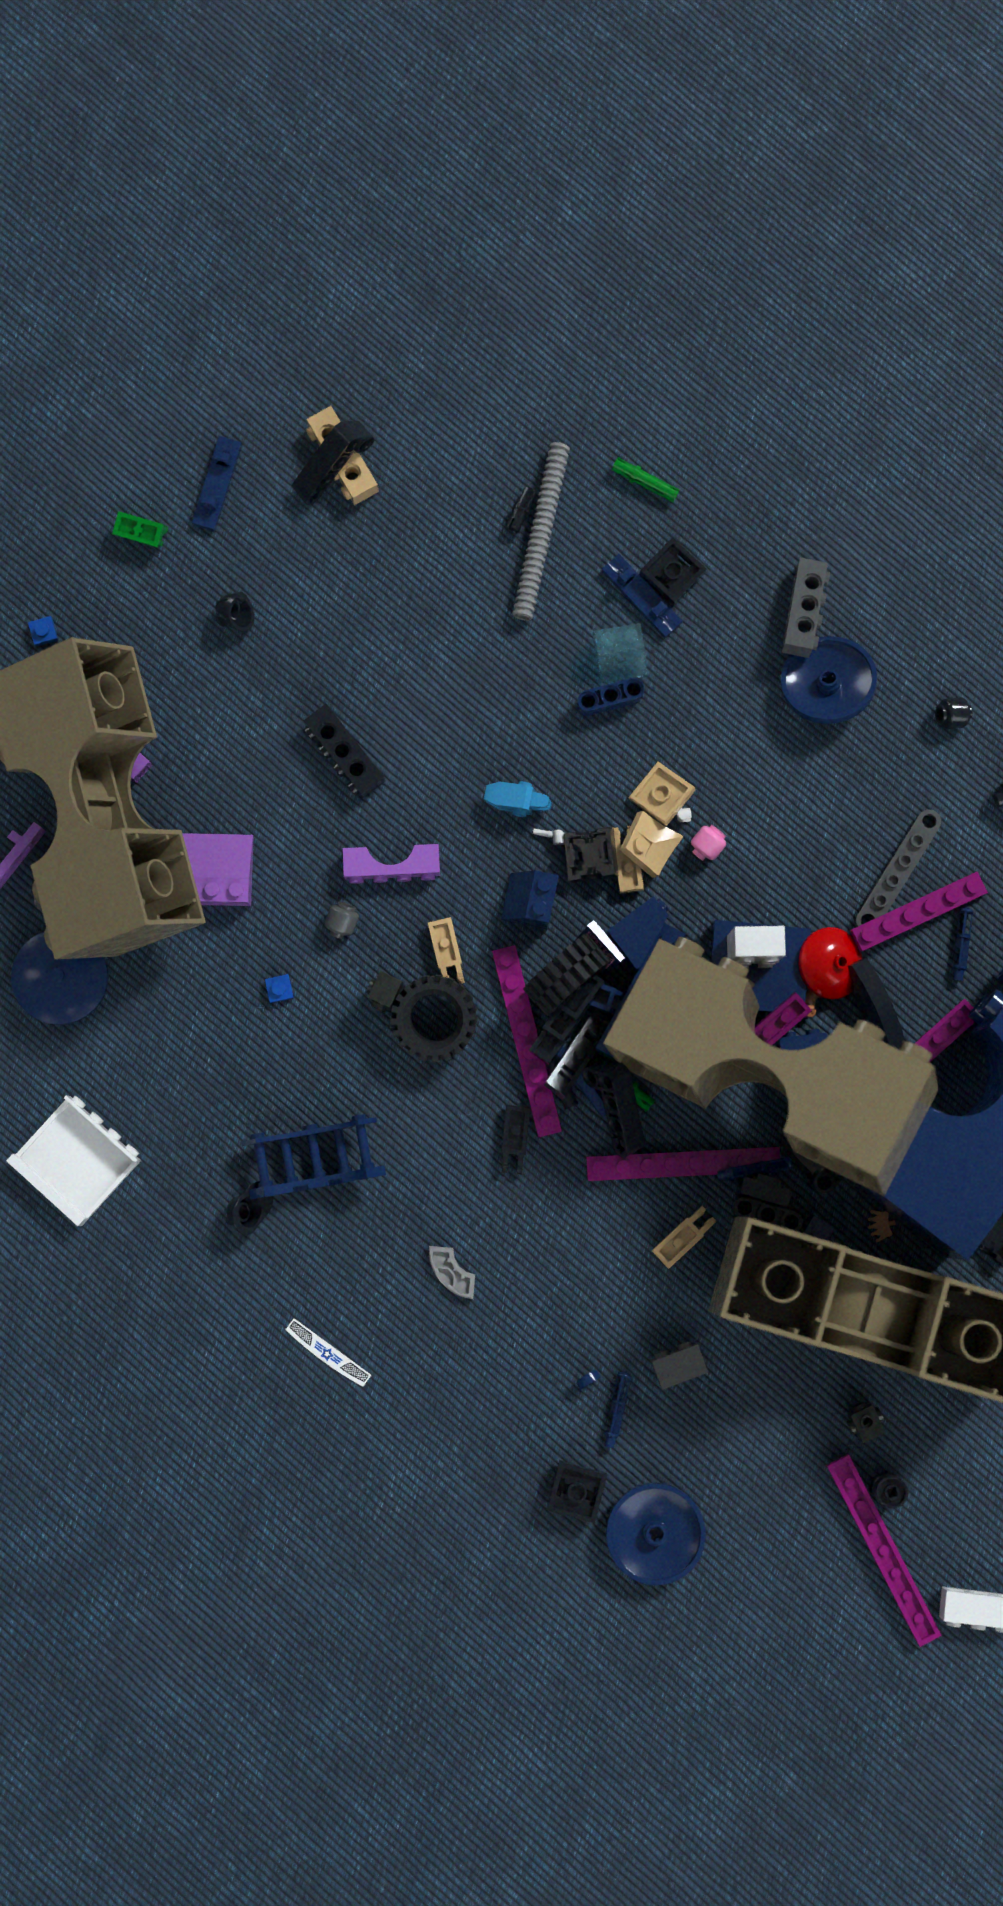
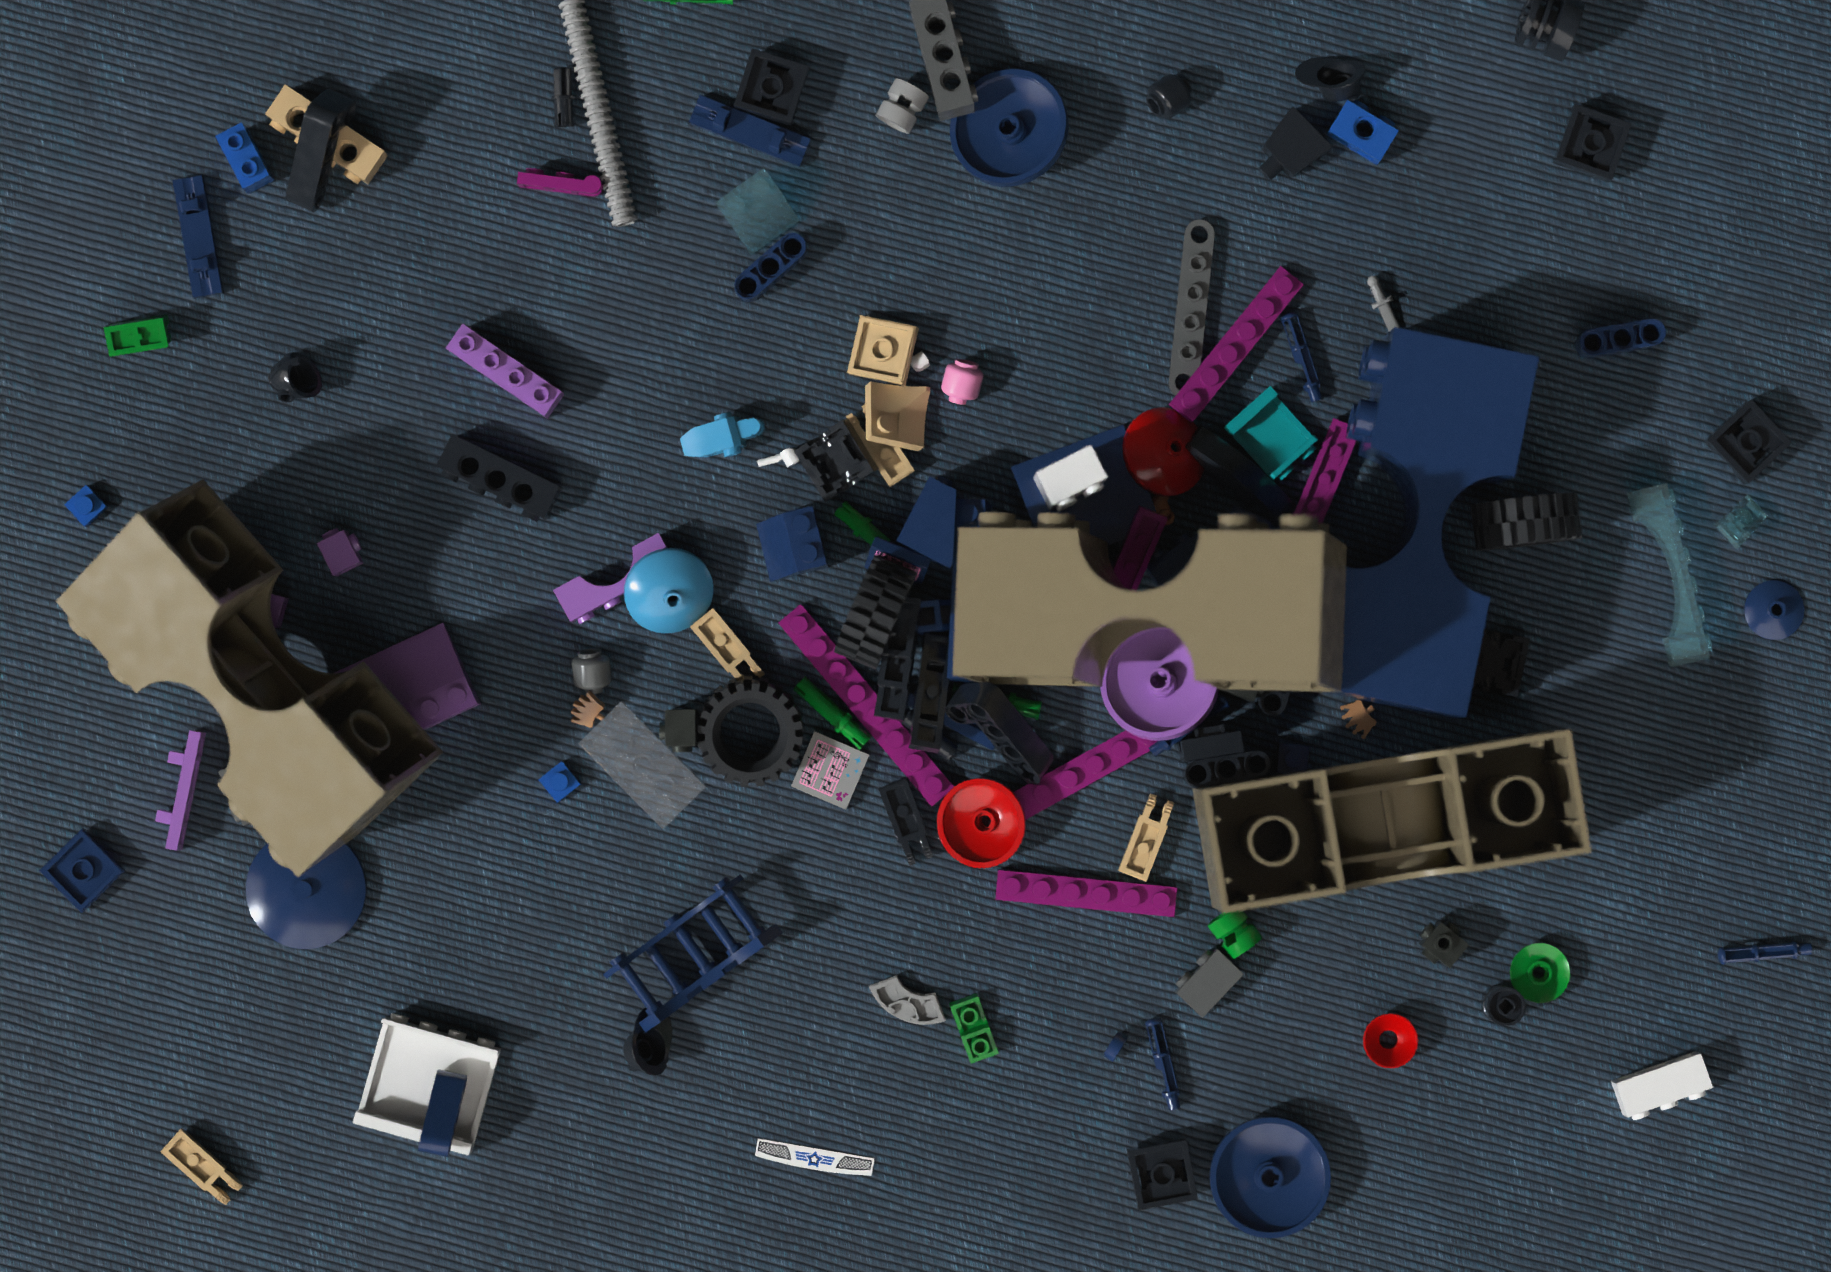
camera: 25 degrees left, 5 degrees up
magenta plate [826,1454,942,1647] -> none
none -> blue brick [215,122,275,194]
none -> medium lavender brick [317,528,363,577]
none -> dark blue beam [418,1069,467,1157]
none -> medium lavender brick [446,323,565,419]
none -> magenta plate [517,168,603,197]
none -> medium nougat piece [571,691,605,728]
none -> clear brick [578,701,708,829]
none -> dark azure dish [624,548,714,633]
none -> light grey tile [791,731,869,810]
none -> green pin [793,676,872,750]
none -> green pin [834,501,892,546]
none -> light grey wheel [876,78,929,134]
none -> red dish [937,778,1026,868]
none -> green slope [949,993,999,1064]
none -> magenta plate [995,870,1177,917]
none -> medium lavender dish [1100,627,1219,741]
none -> green wheel [1207,910,1263,960]
none -> teal panel [1224,386,1318,480]
none -> red piece [1363,1013,1418,1068]
none -> green dish [1510,943,1570,1003]

